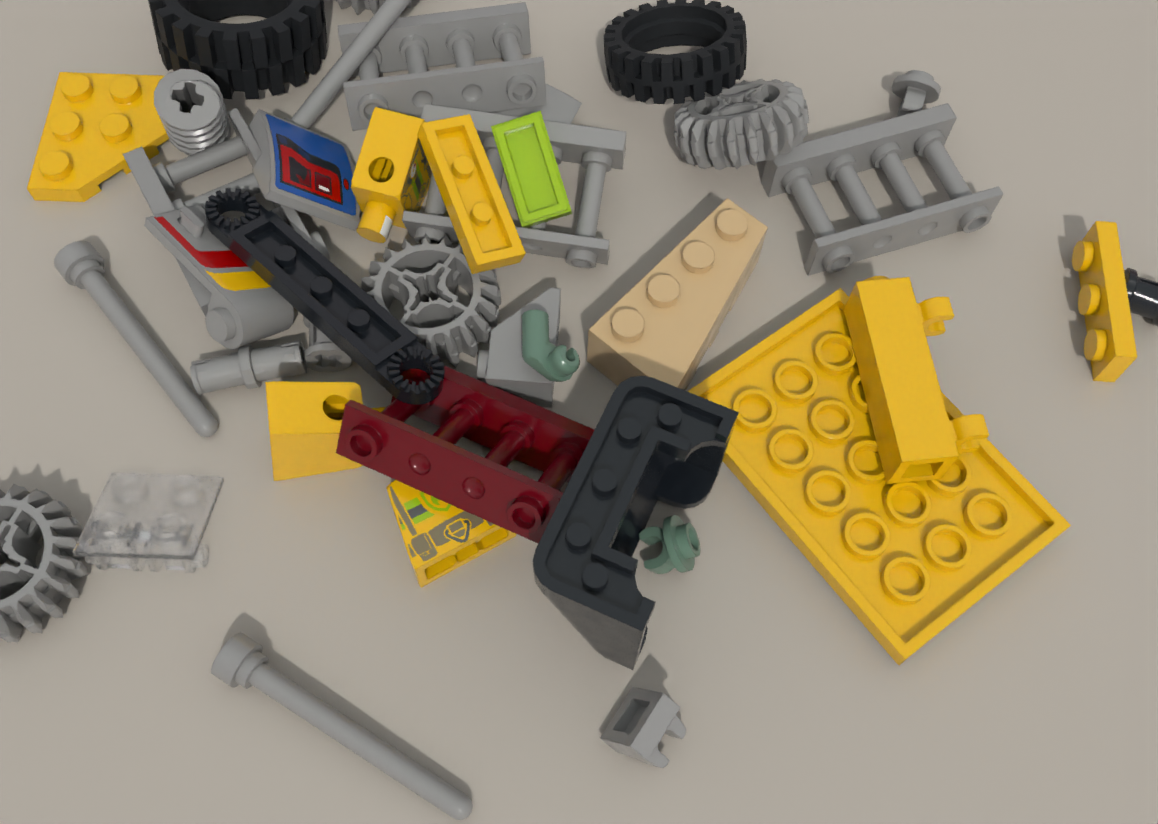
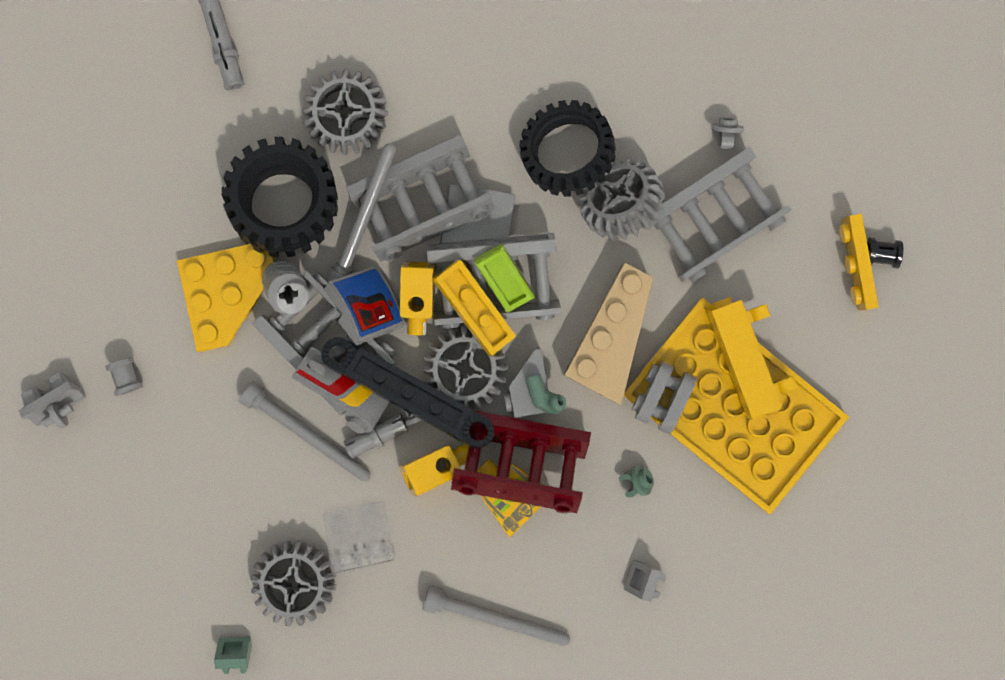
camera: 10 degrees left, 25 degrees up
black windscreen [533,376,739,670] -> none
none -> light grey brick [632,361,697,435]

